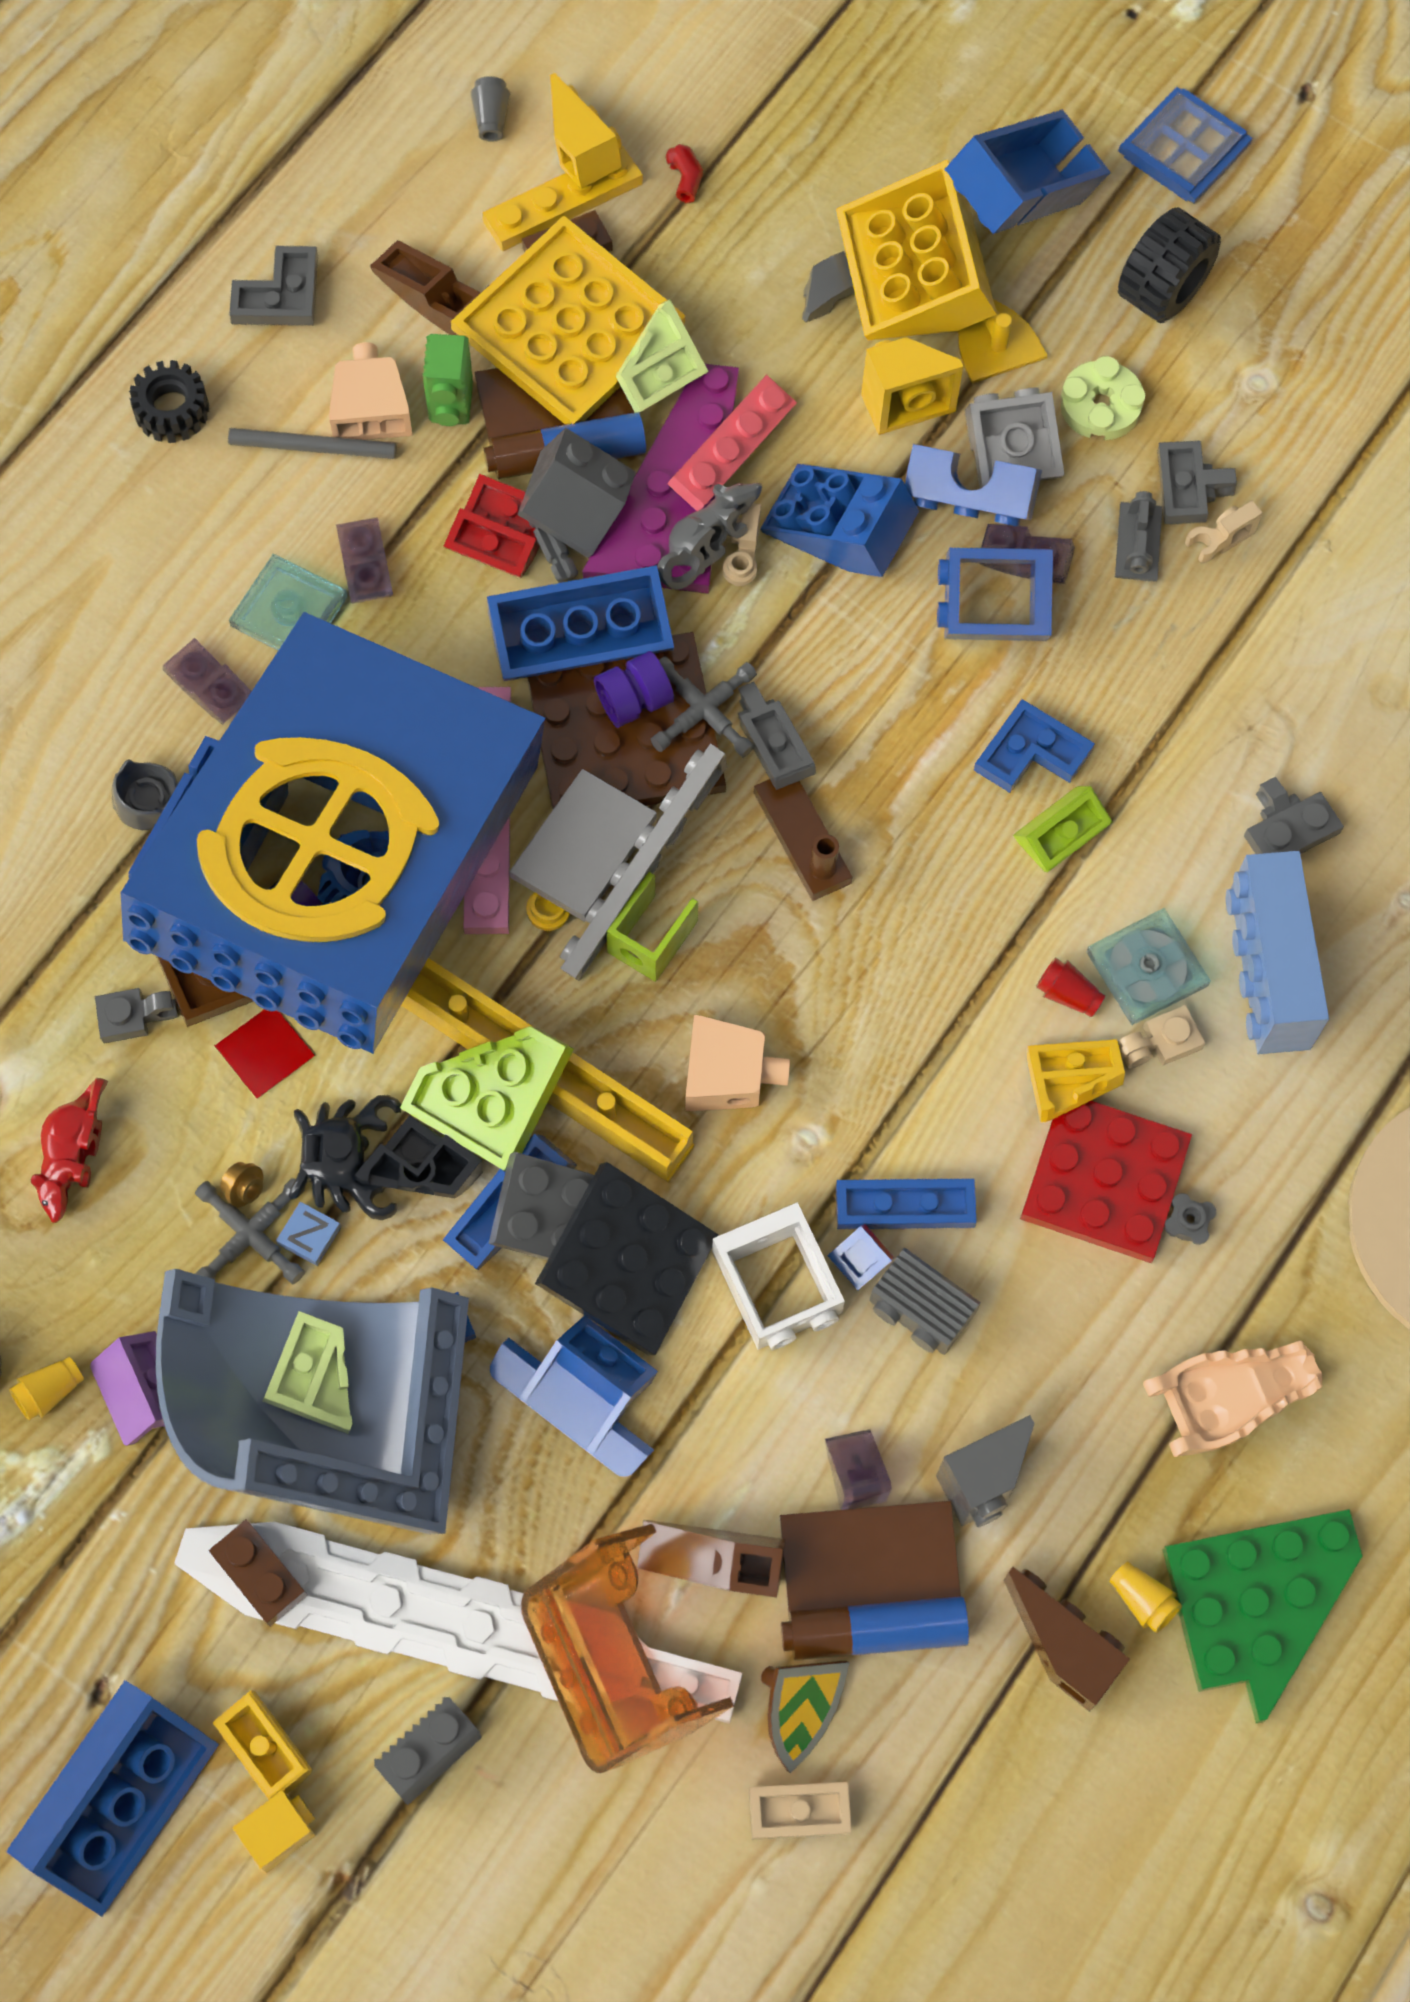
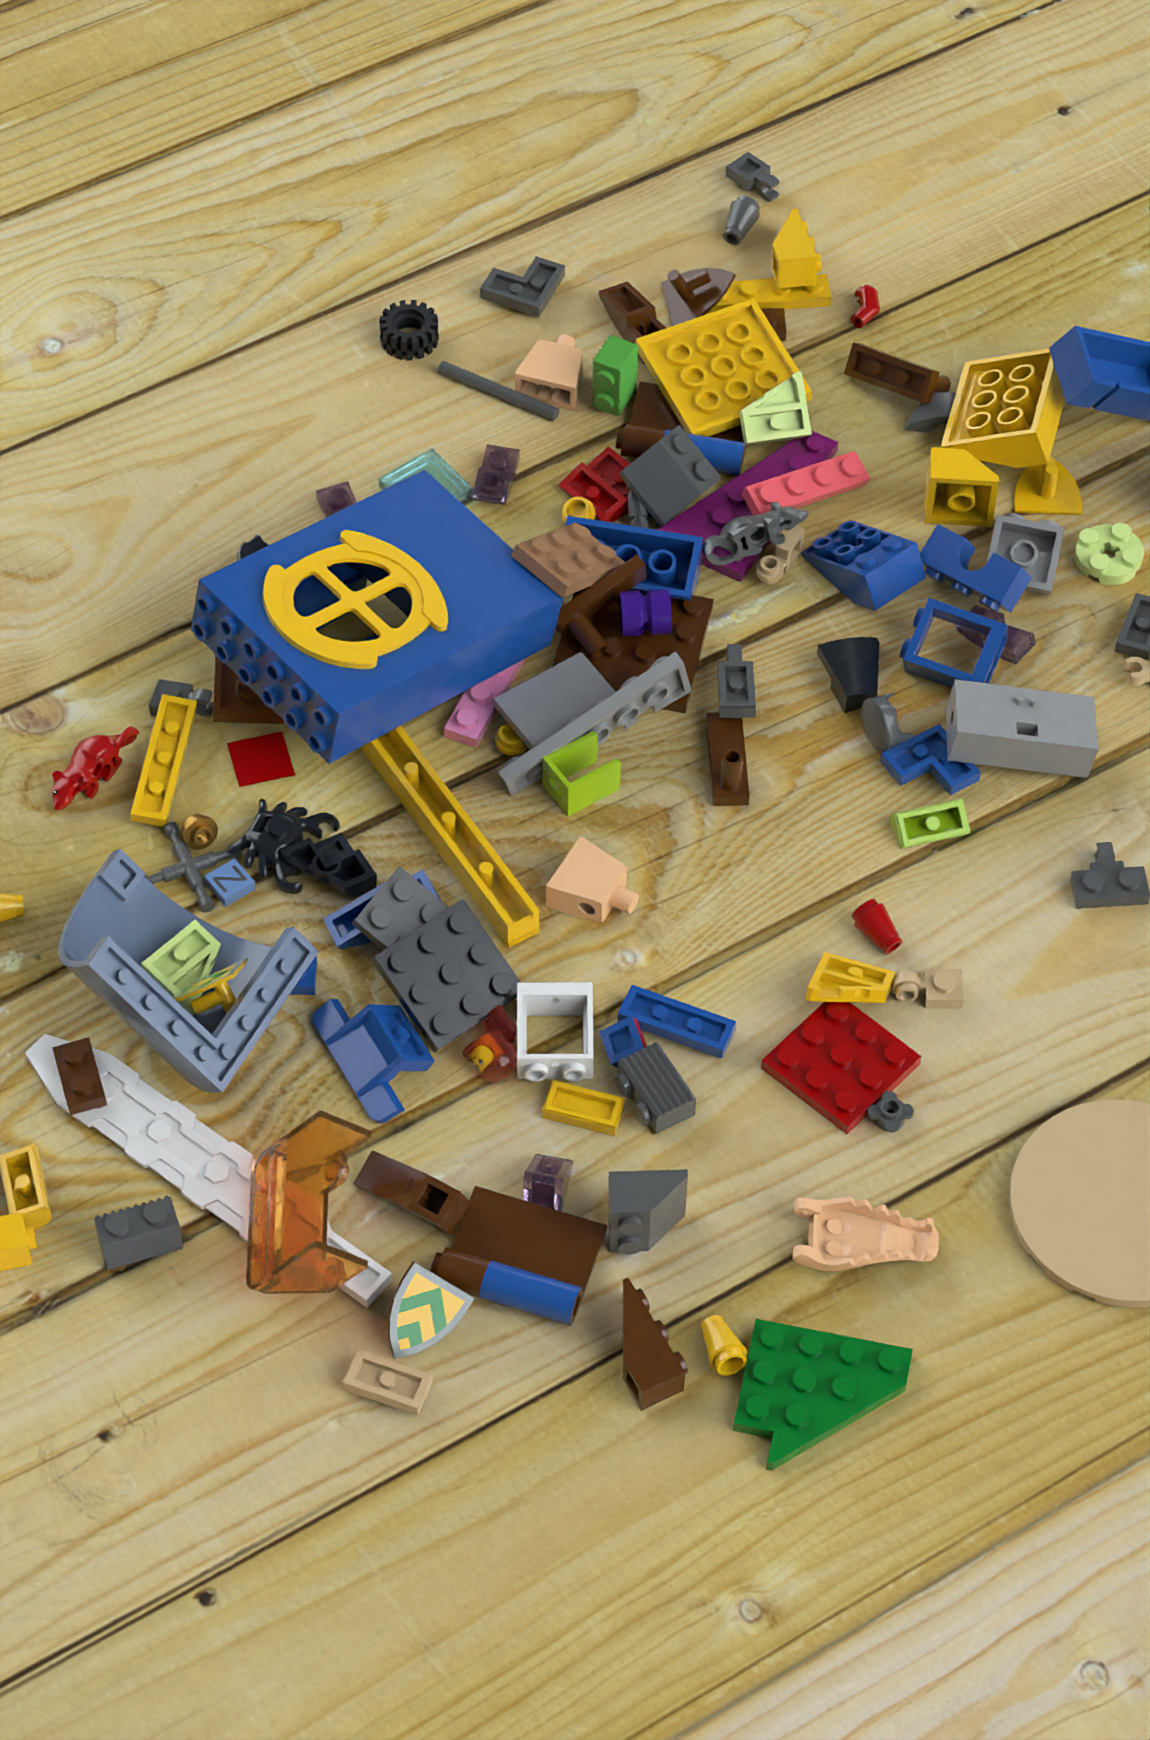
camera: 25 degrees right, 15 degrees down
medium lavender panel [90,1331,165,1446] -> none
lime plate [400,1026,574,1171] -> none
dark grey piece [651,656,757,758] -> none
clear light blue piece [1086,908,1211,1025] -> none
dark grey hinge [1115,491,1162,582] -> none
medium blue piece [1226,851,1329,1054] -> none
none -> yellow plate [130,694,197,827]
none -> yellow shield [172,958,248,1014]
none -> clear red piece [462,1005,517,1082]
none -> medium nougat plate [511,522,625,597]
none -> yellow tile [542,1080,626,1136]
none -> reddish brown piece [555,555,647,659]
none -> yellow plate [561,497,596,524]
none -> shield [662,268,736,326]
none -> dark grey plate [726,152,780,202]
none -> black slope [817,637,880,713]
none -> reddish brown piece [844,342,951,404]
none -> dark grey hair [860,693,913,752]
none -> light grey brick [945,679,1098,778]

